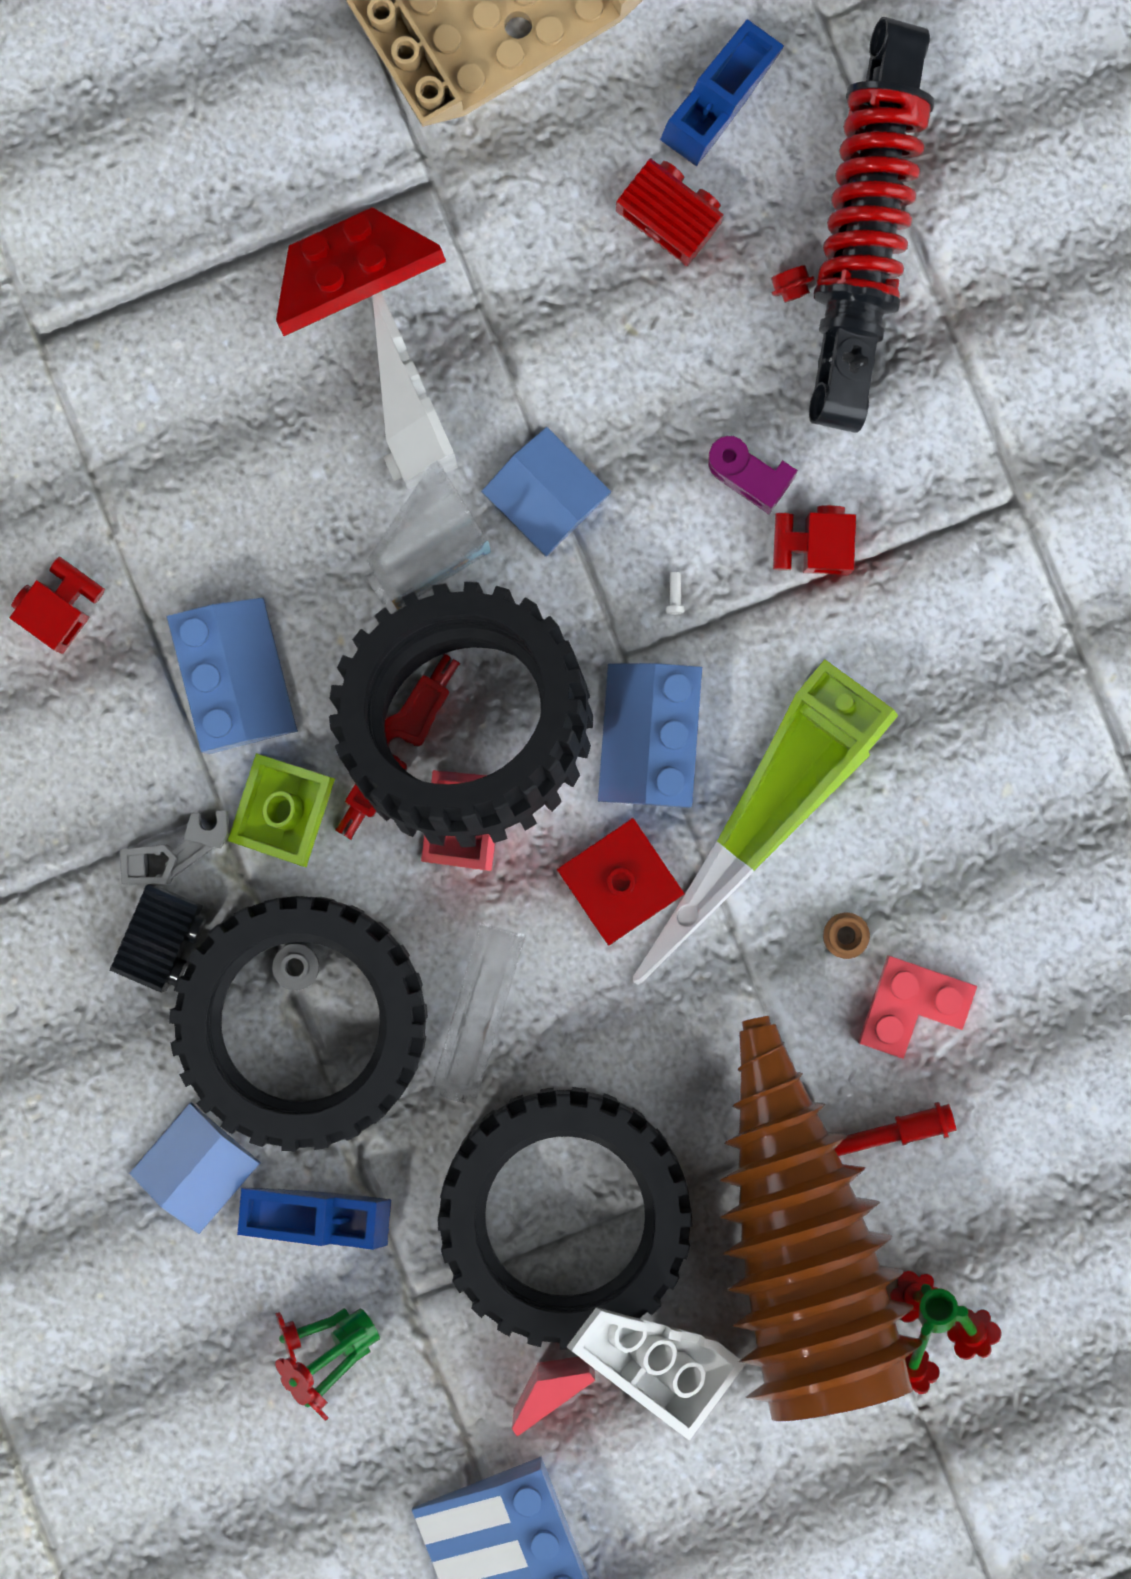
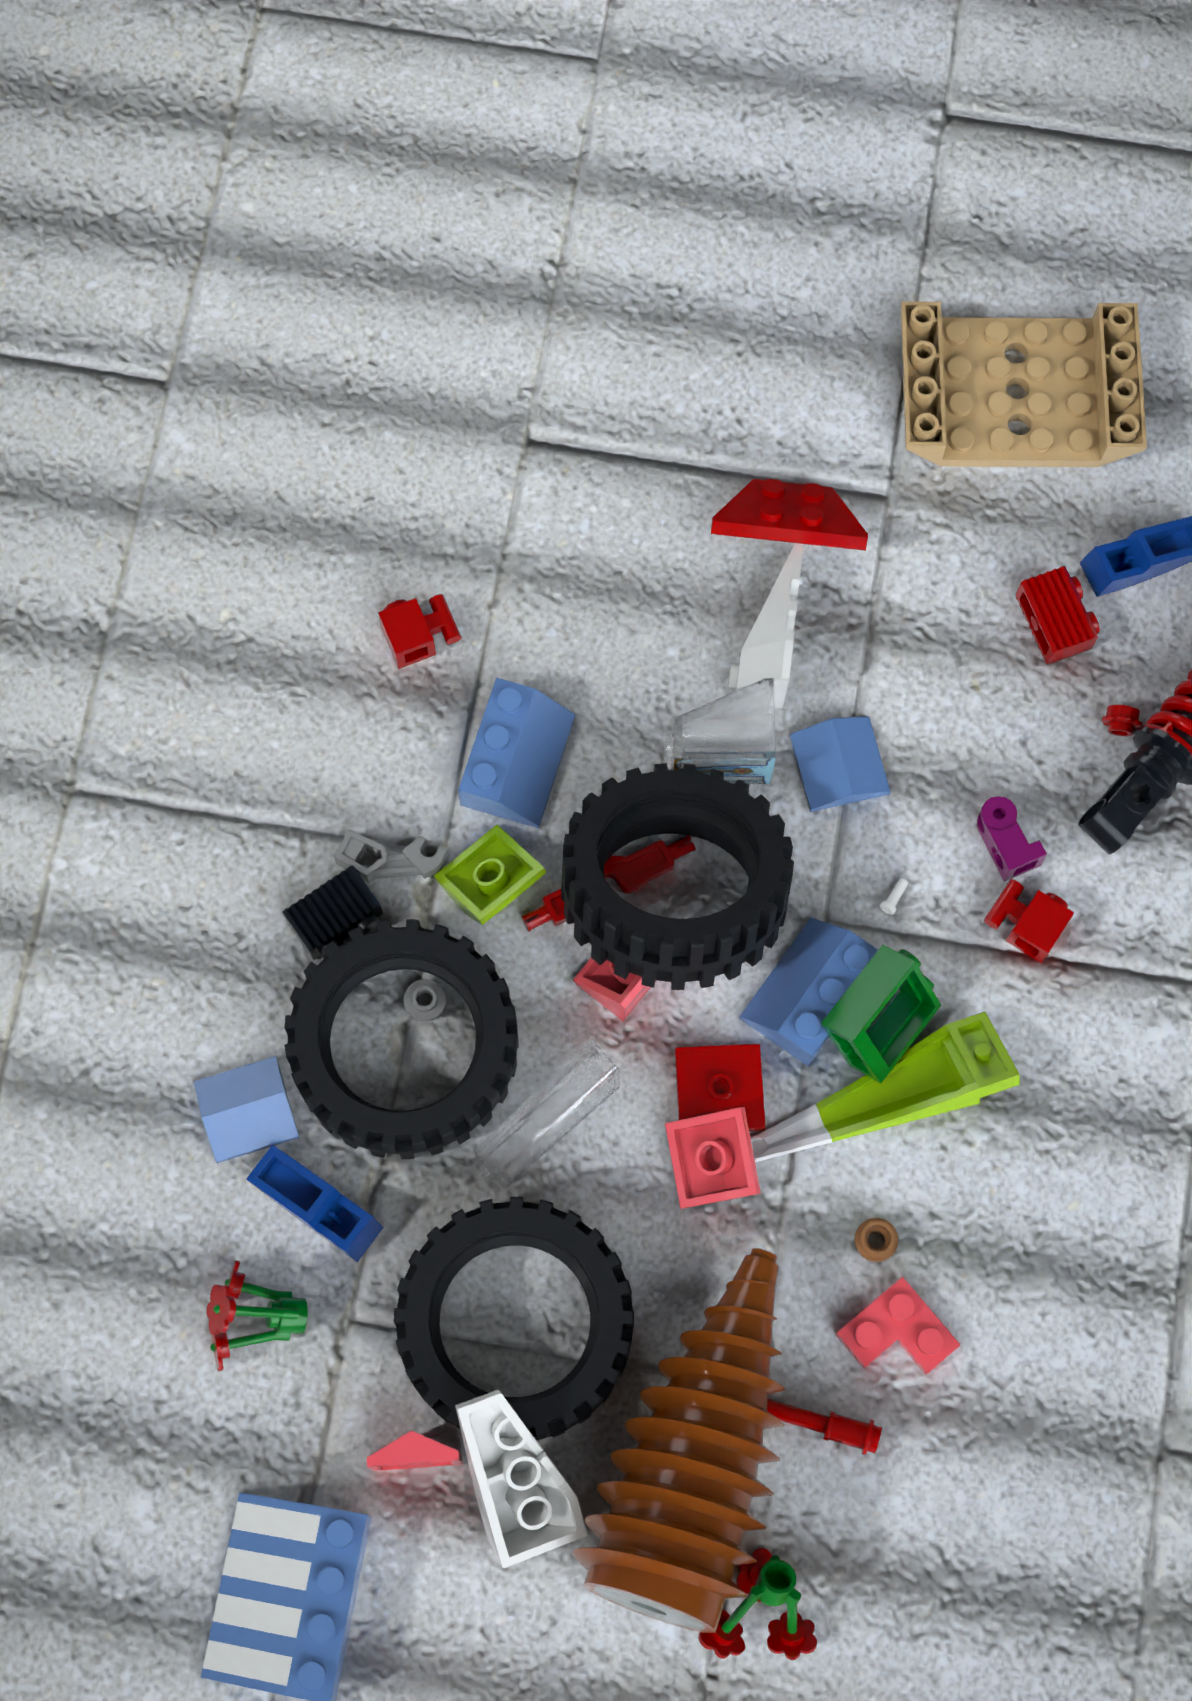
camera: 30 degrees right, 15 degrees down
none -> coral slope [665,1107,761,1209]
none -> green window [821,945,941,1084]

